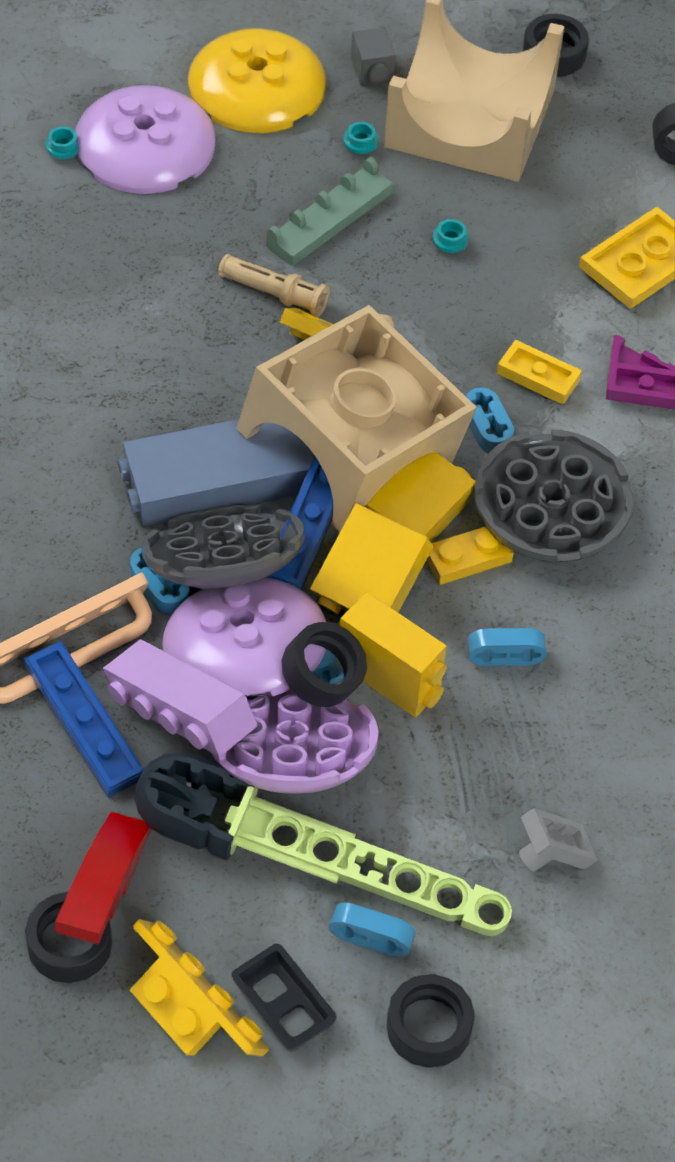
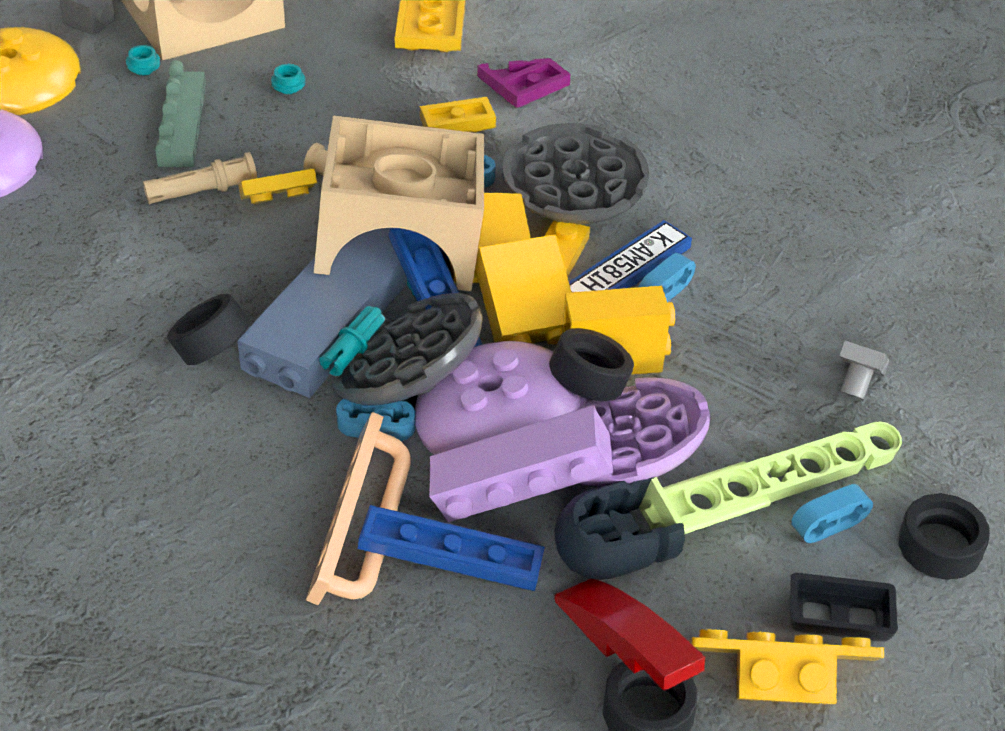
camera: 45 degrees left, 10 degrees down
none -> black tyre [167,293,249,365]
none -> teal axle [319,306,385,376]
none -> tile [569,220,692,292]

